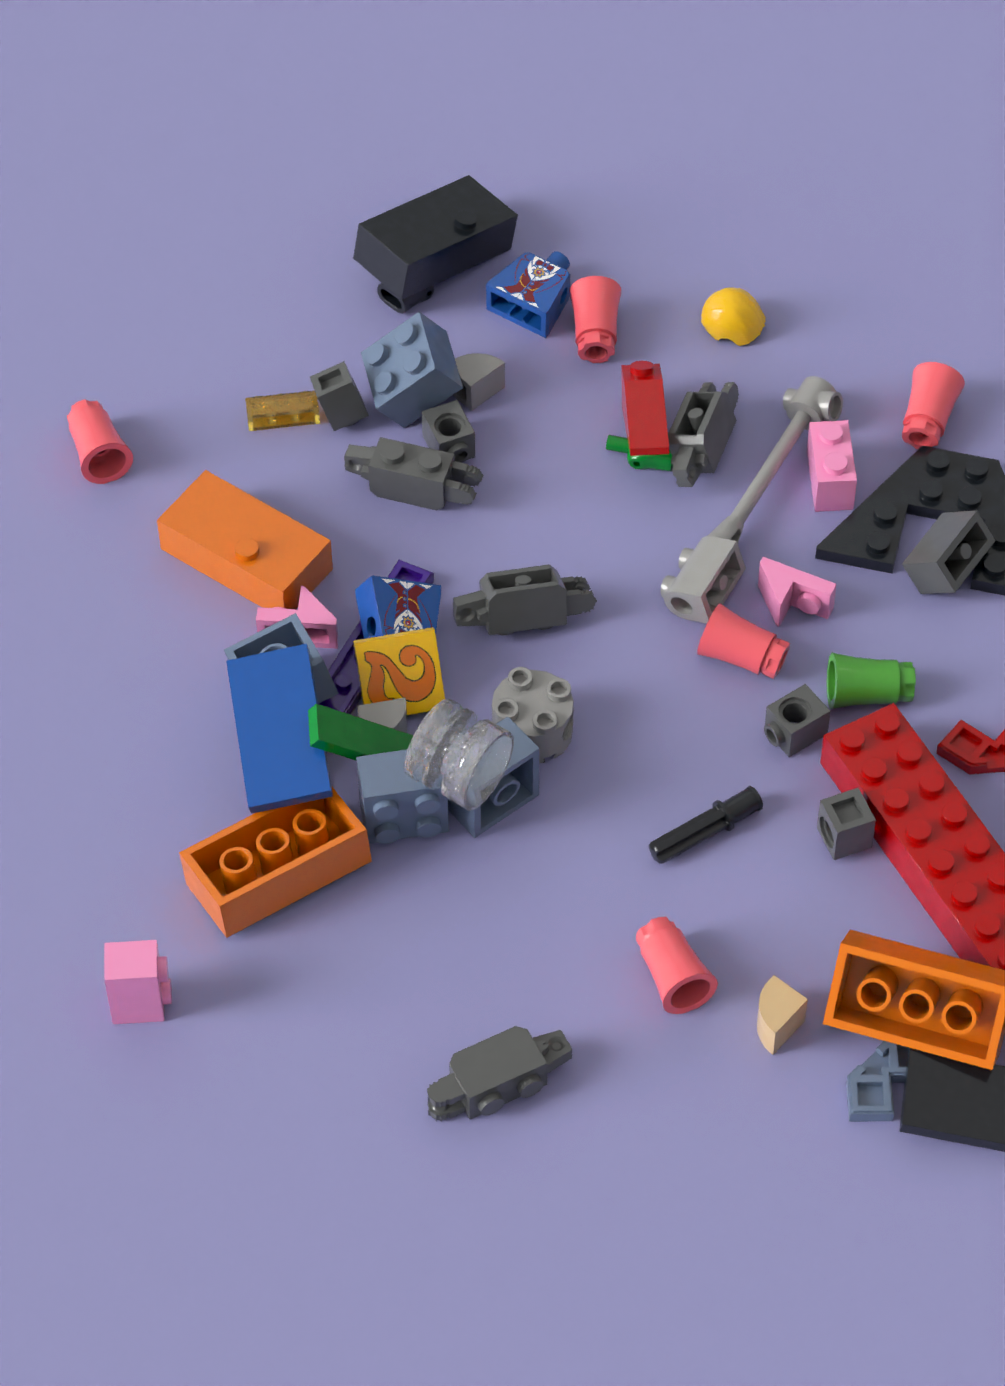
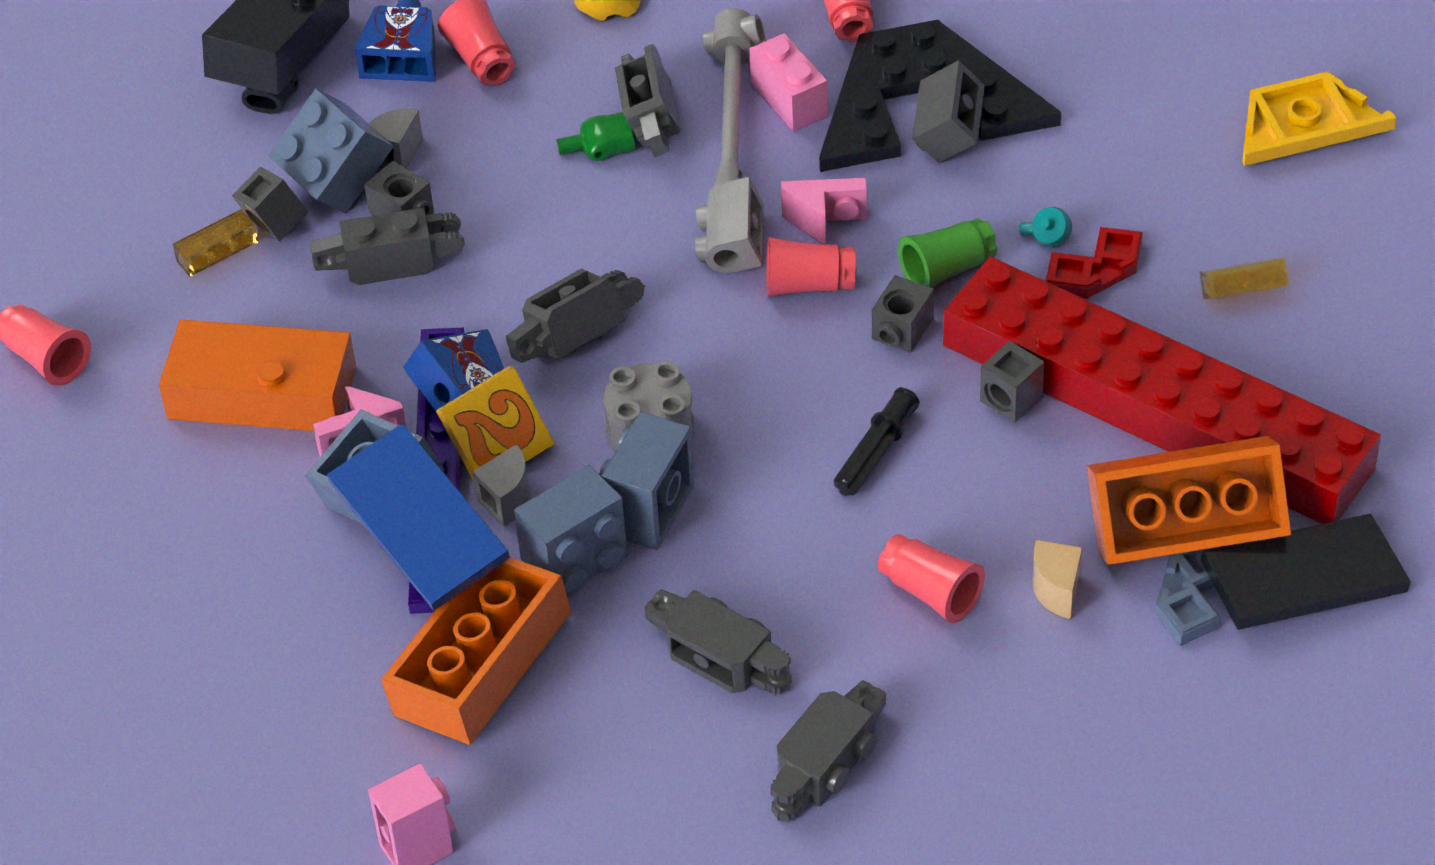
camera: 25 degrees left, 5 degrees down
green tile [308,704,450,761] -> none
clear wheel [404,699,514,811] -> none
red slope [621,360,669,456] -> none
none -> dark grey hinge [645,589,792,695]
none -> teal piece [1019,207,1072,247]

